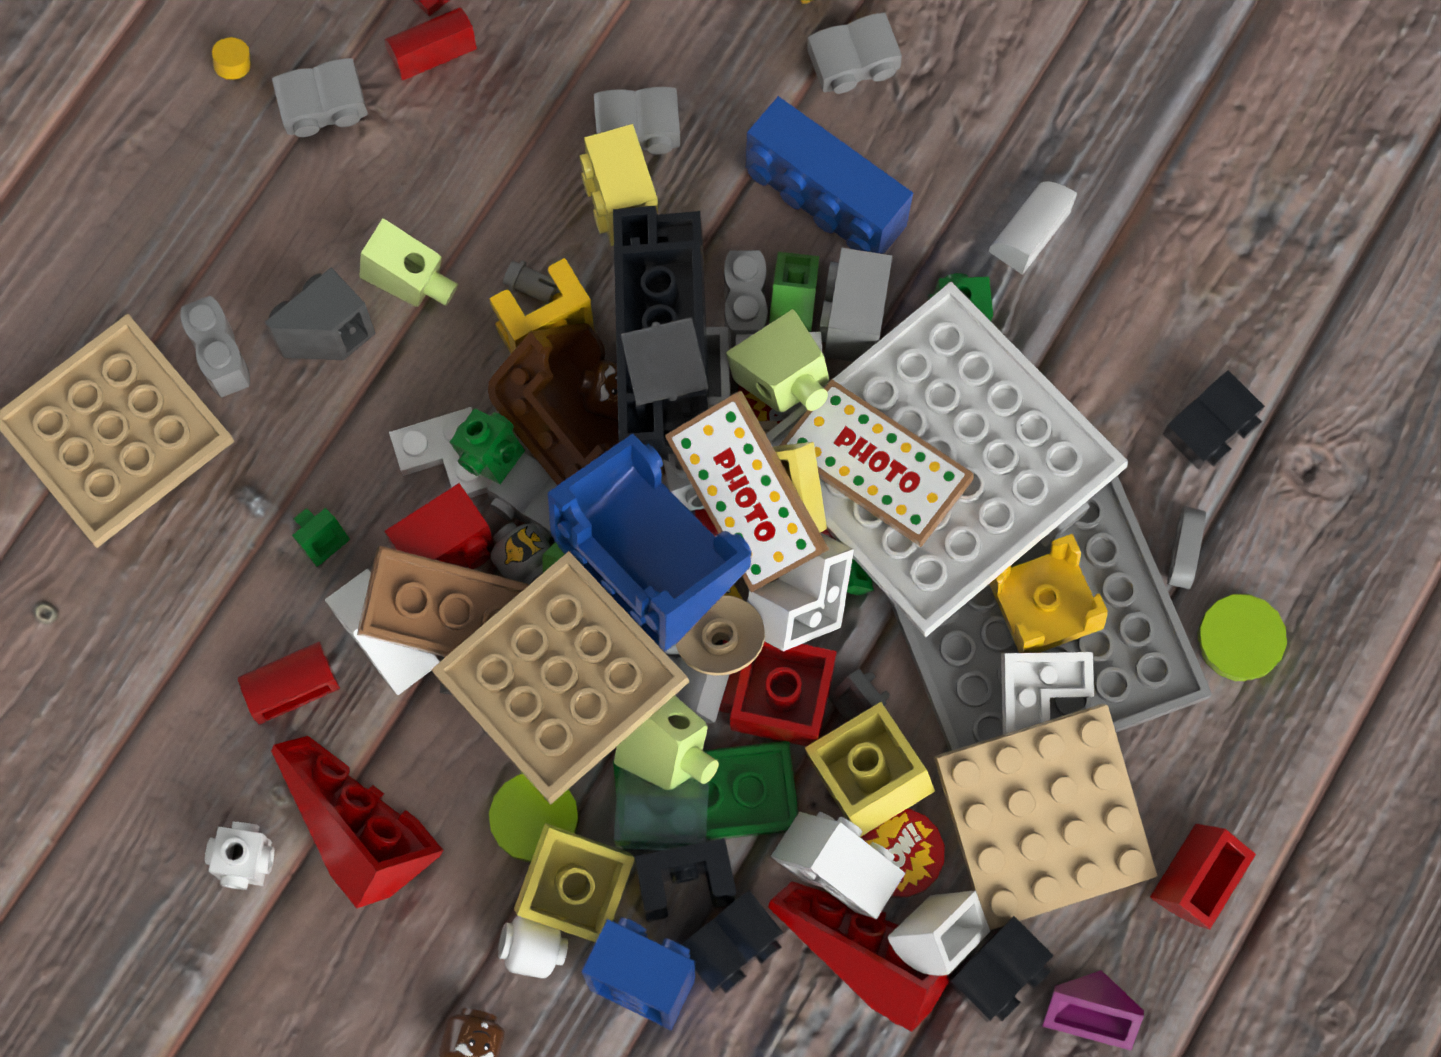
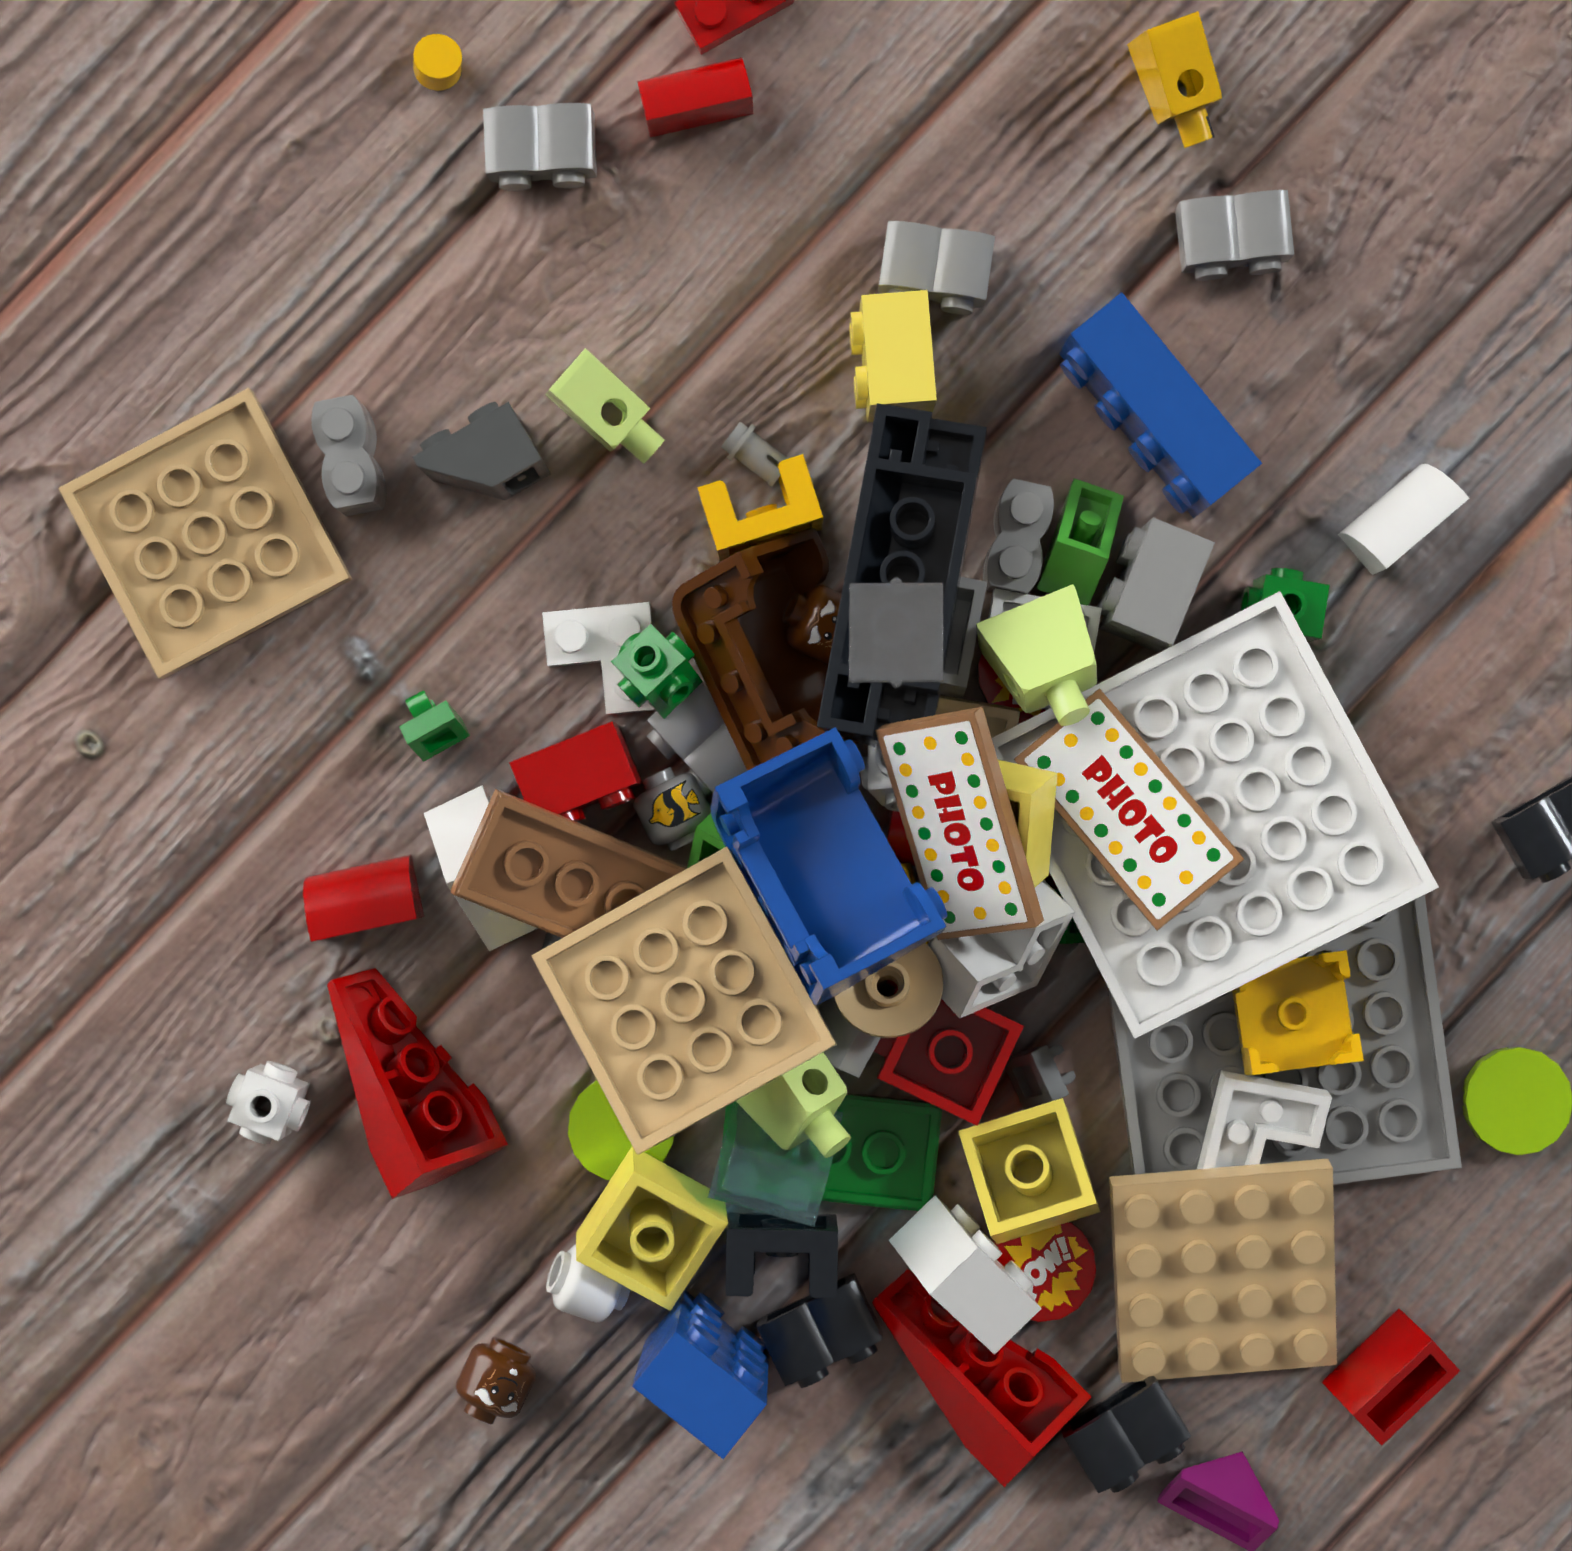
camera: 20 degrees right, 15 degrees up
white brick [887,891,990,975] -> none
light grey beam [1167,506,1206,589] -> none

